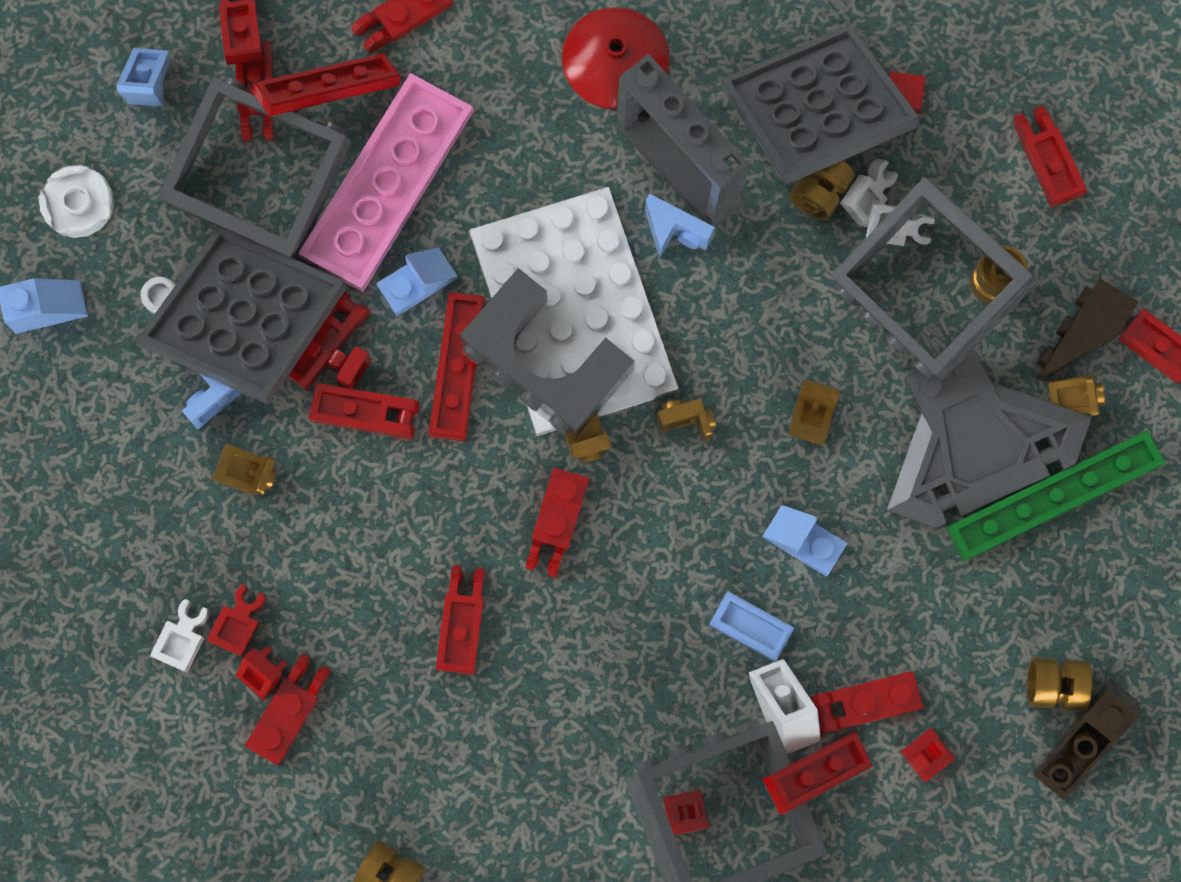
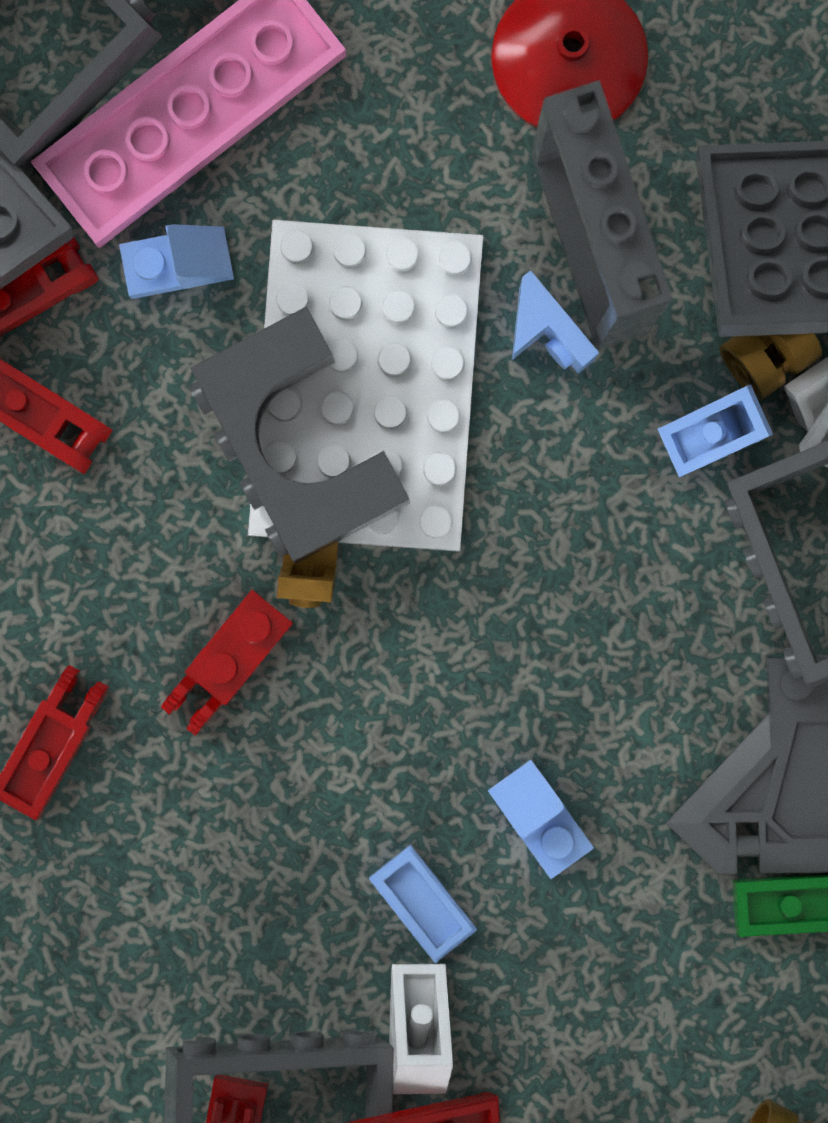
camera: 25 degrees right, 10 degrees up
red tile [326,346,371,389] -> none
red tile [428,292,486,442] -> none
pearl gold bracket [657,398,716,443] -> none
pearl gold bracket [788,380,840,446] -> none
red plate [809,671,923,735] -> none
none -> light blue slope [658,385,773,477]

